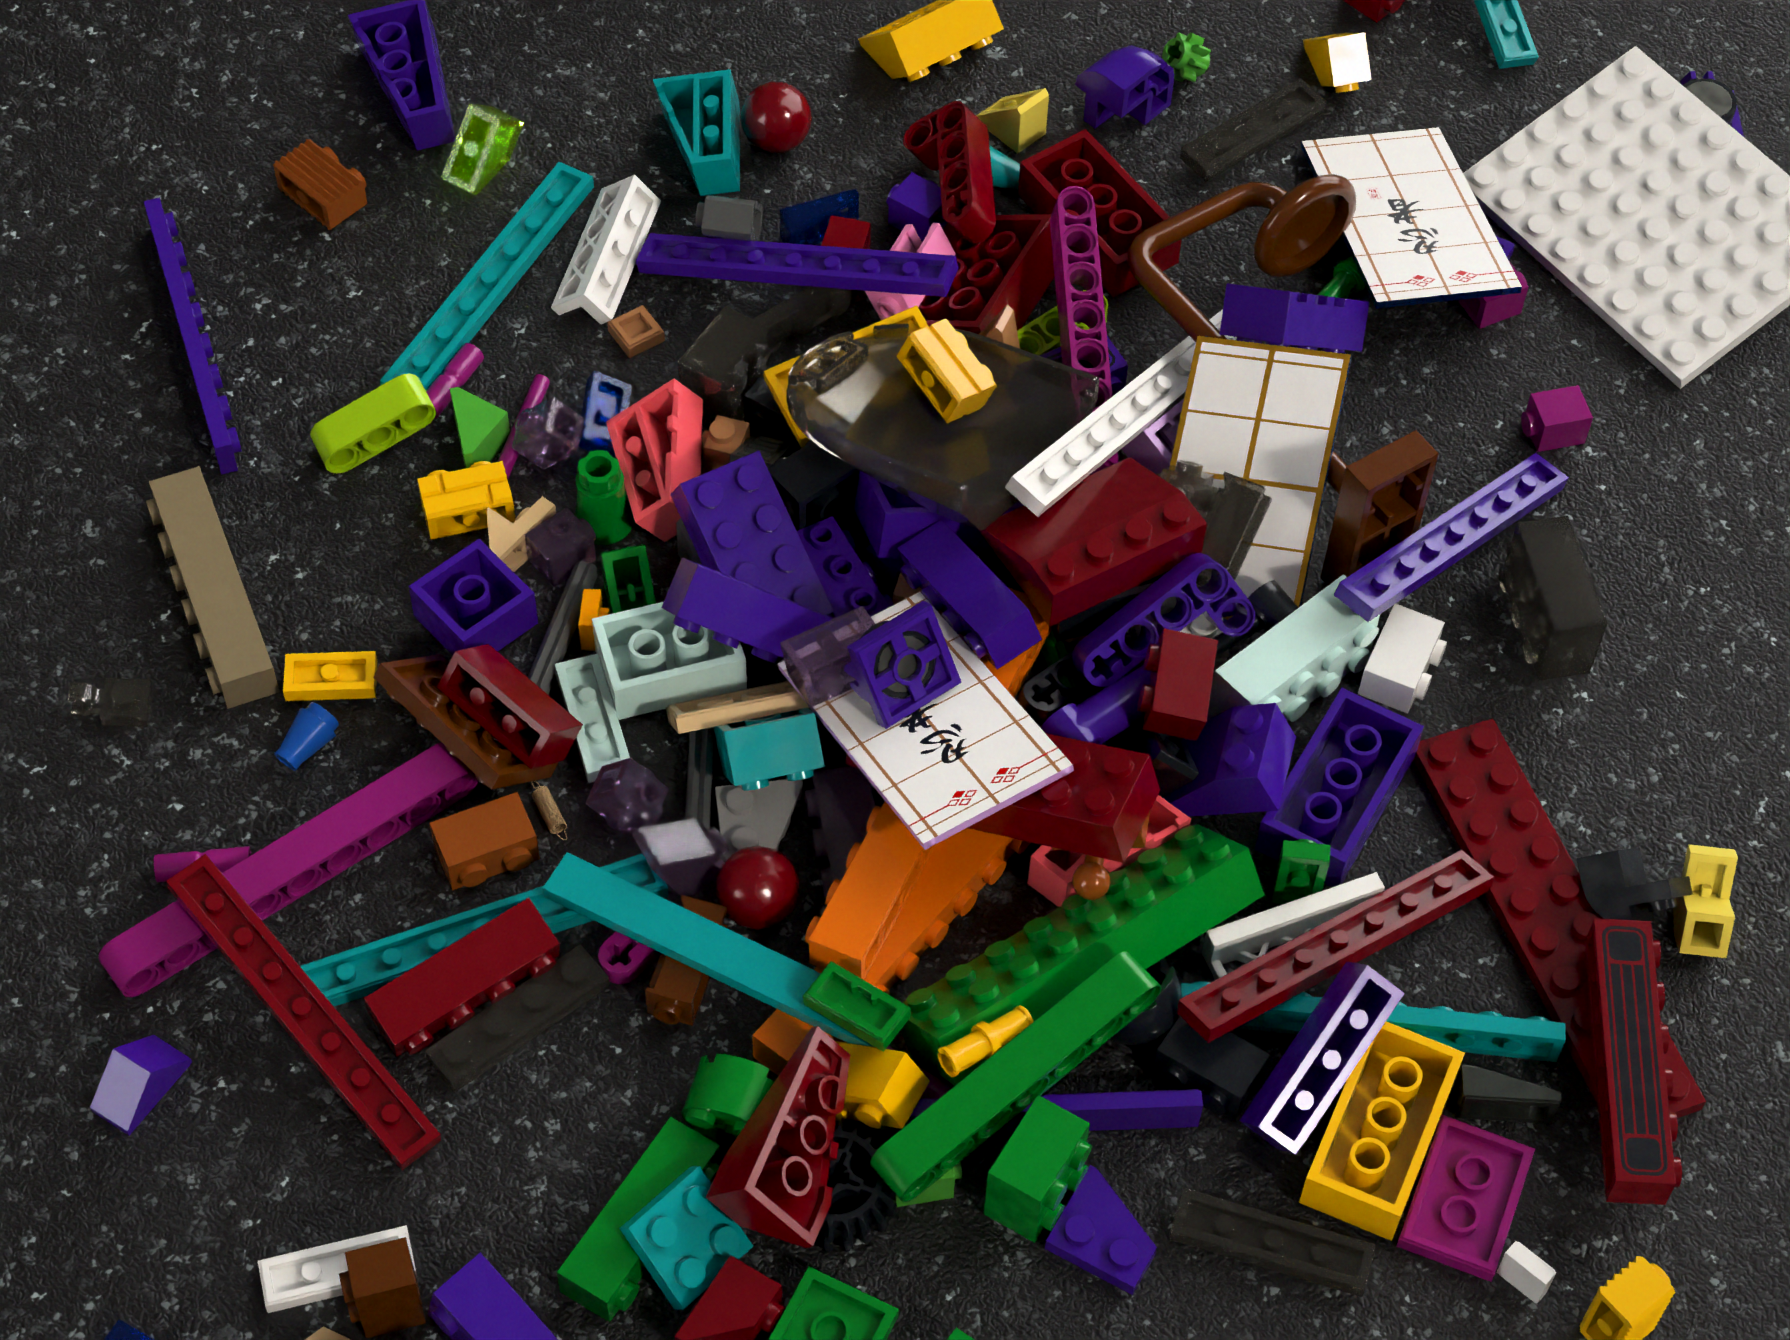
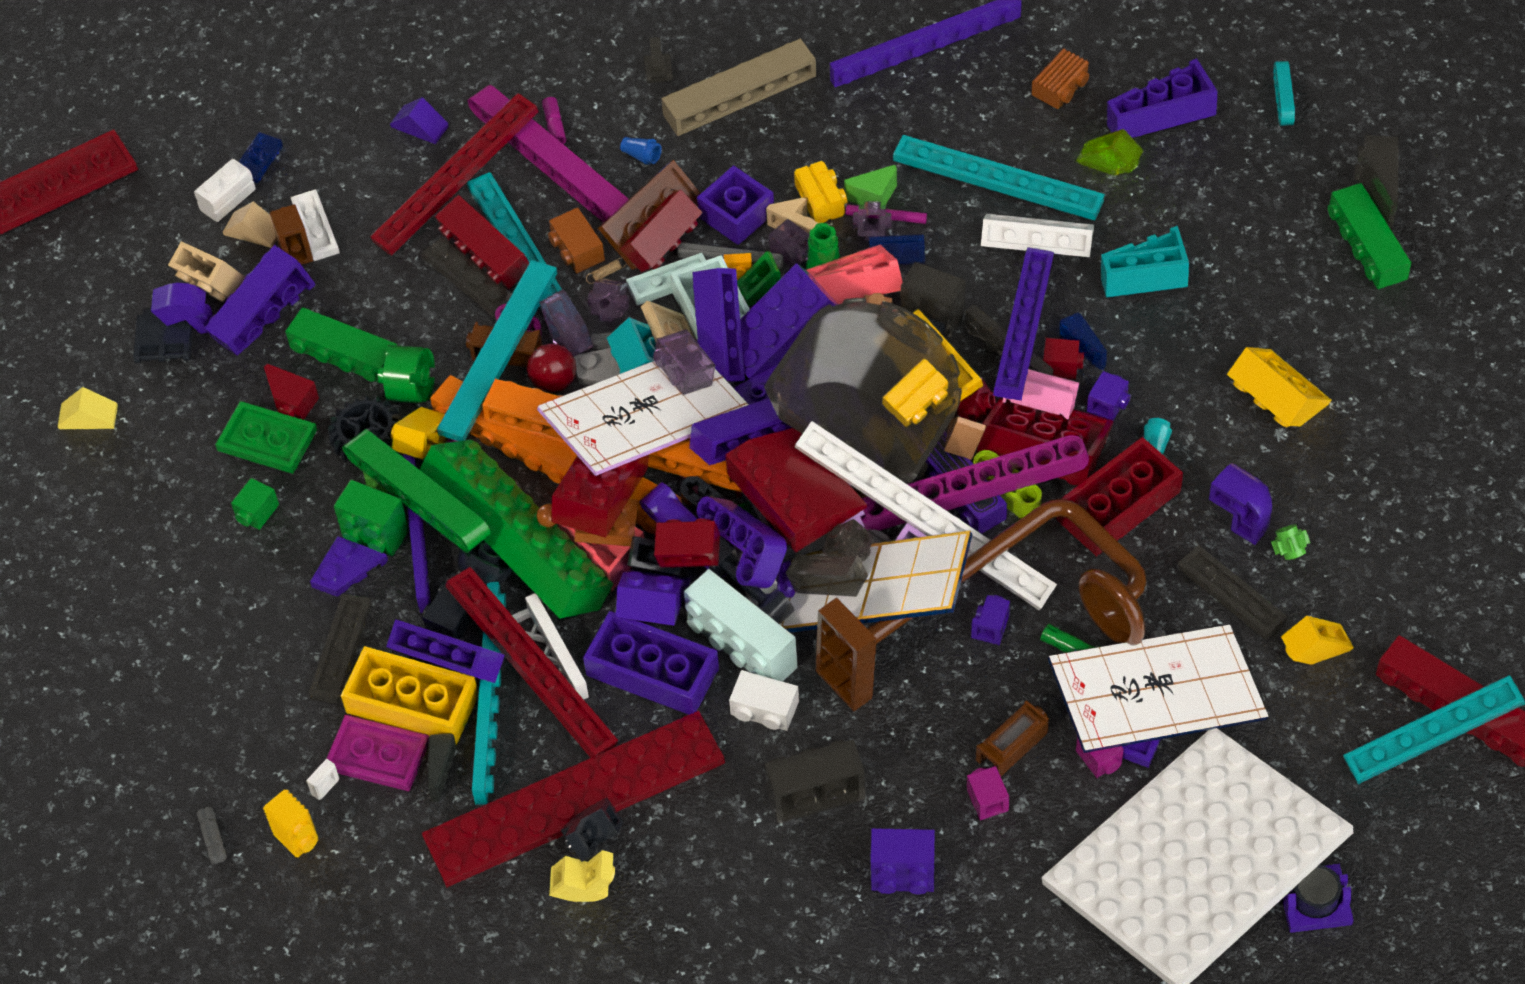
camera: 90 degrees right, 0 degrees up
yellow plate [283,651,378,701] -> none
lime beam [310,374,436,474] -> none
magenta piece [426,343,484,419] -> none
medium nougat tile [607,305,665,358] -> none
teal plate [619,1166,753,1310] -> none
dark grey brick [696,195,763,241] -> none
dark red wedge [706,1026,850,1248] -> none
dark red piece [741,81,812,153] -> none
green plate [803,961,911,1052] -> none
dark purple piece [843,601,962,729] -> none
dark red beam [903,101,996,244] -> none
yellow pin [937,1005,1034,1077] -> none
light yellow slope [976,88,1049,154] -> none
dark purple wedge [1220,283,1369,354] -> none
green plate [1271,839,1331,904] -> none
dark purple plate [1334,453,1569,622] -> none
brick [1585,918,1682,1205] -> none
none -> dark purple brick [871,829,935,894]
none -> reddish brown window [976,700,1049,777]

